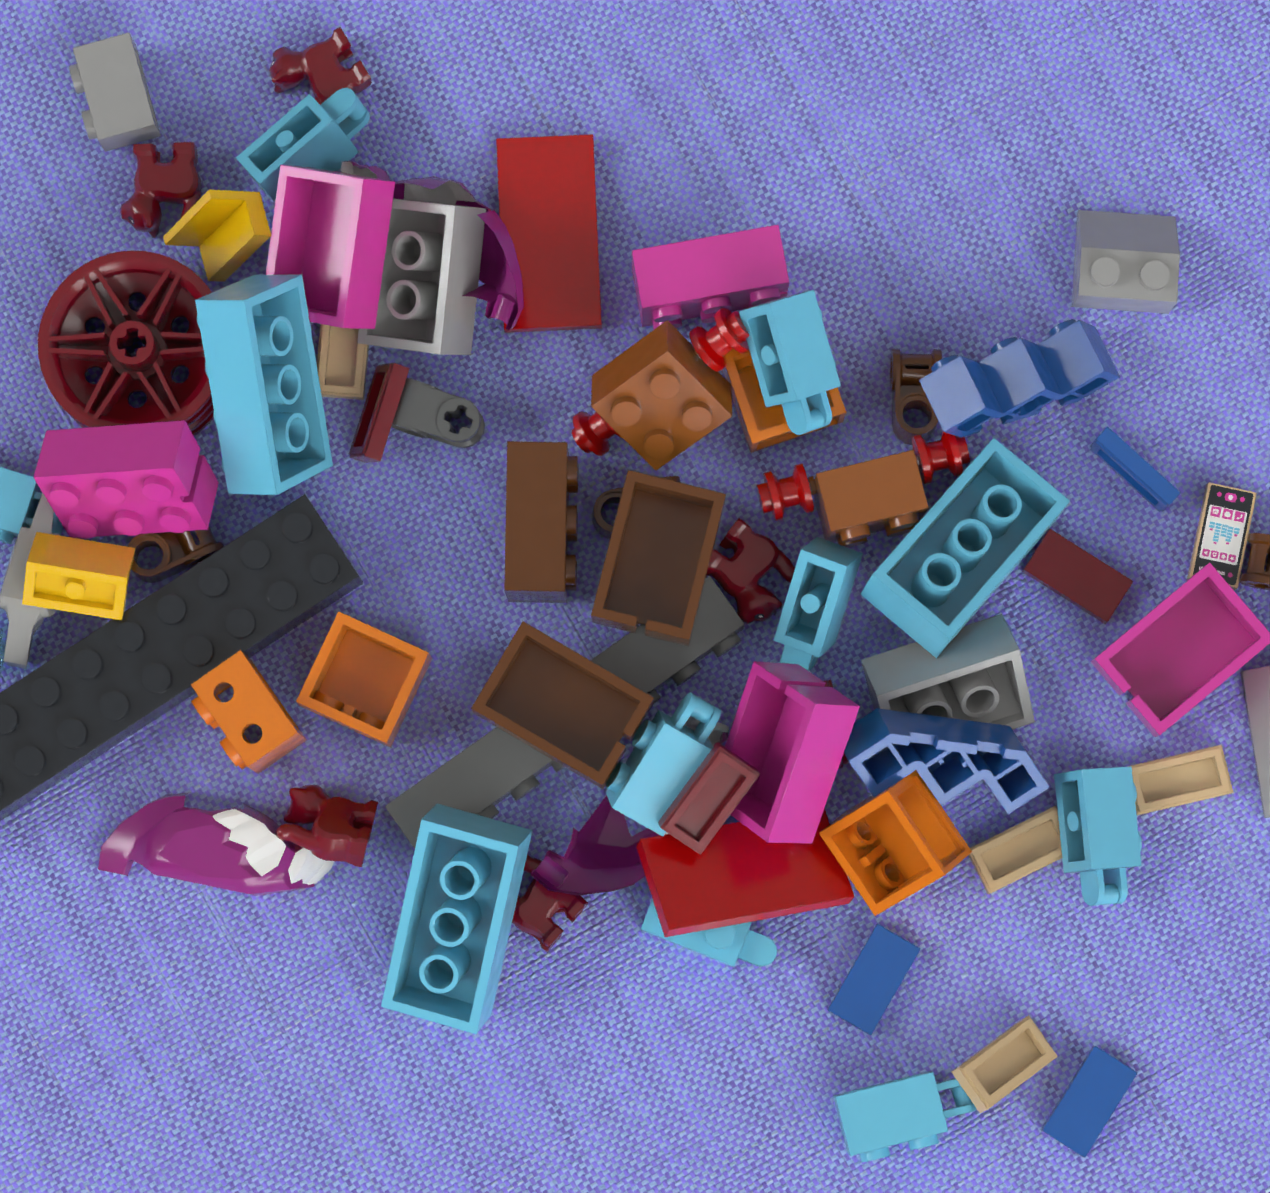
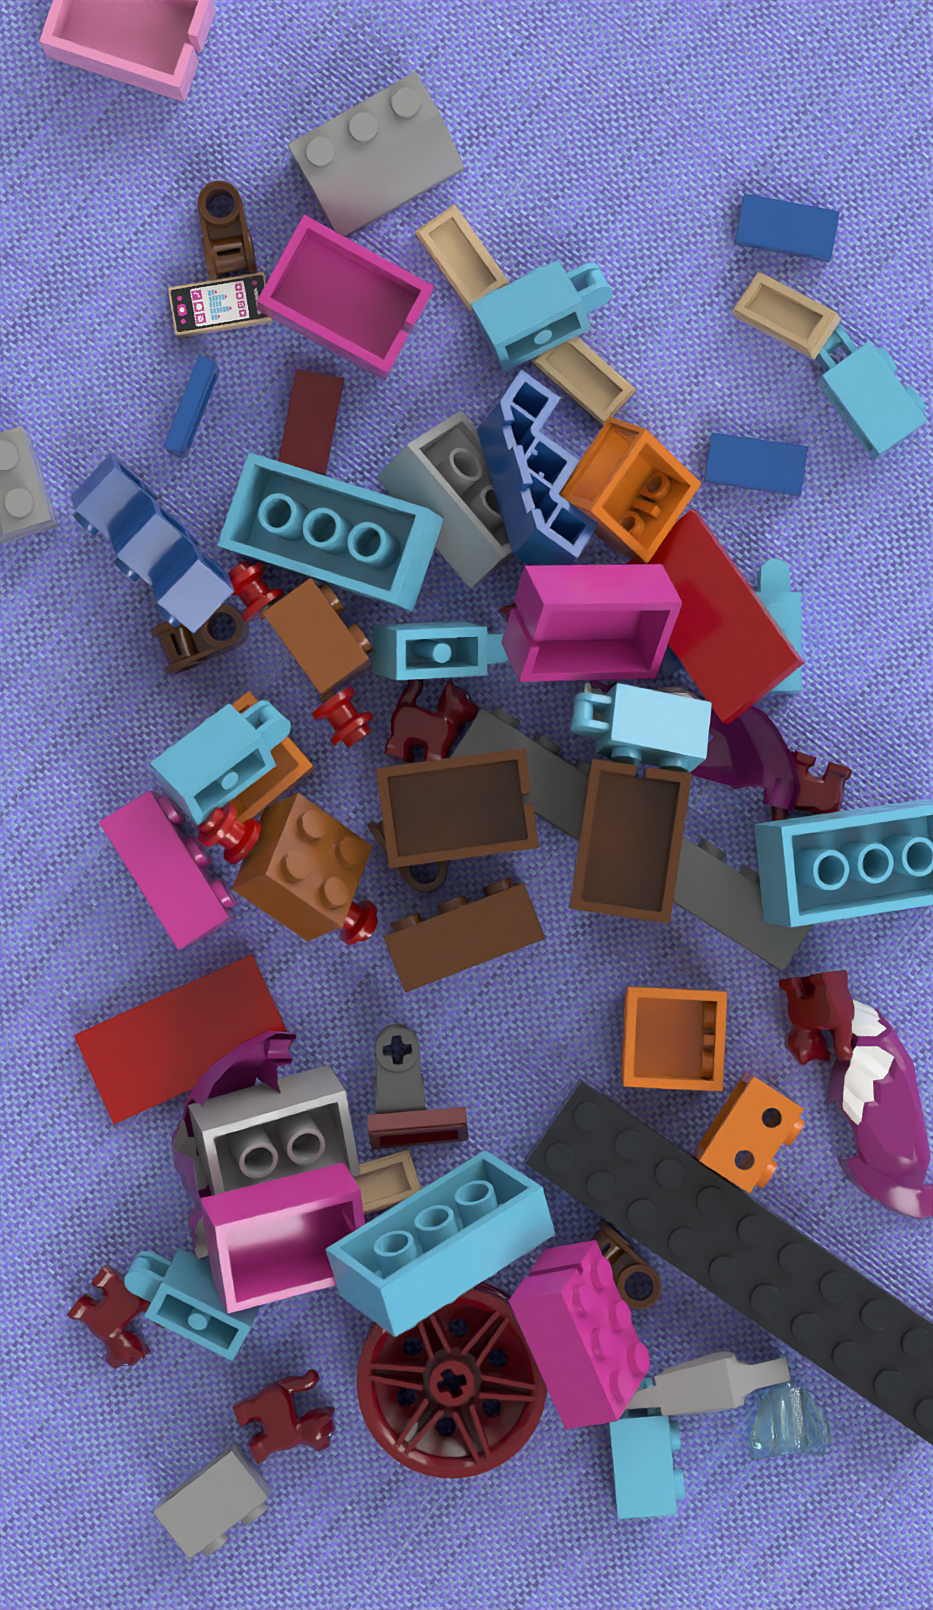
camera: 105 degrees left, 5 degrees up
yellow panel [22,532,135,620] -> none
yellow panel [163,189,271,282] -> none
dark red tile [658,742,760,855] -> none

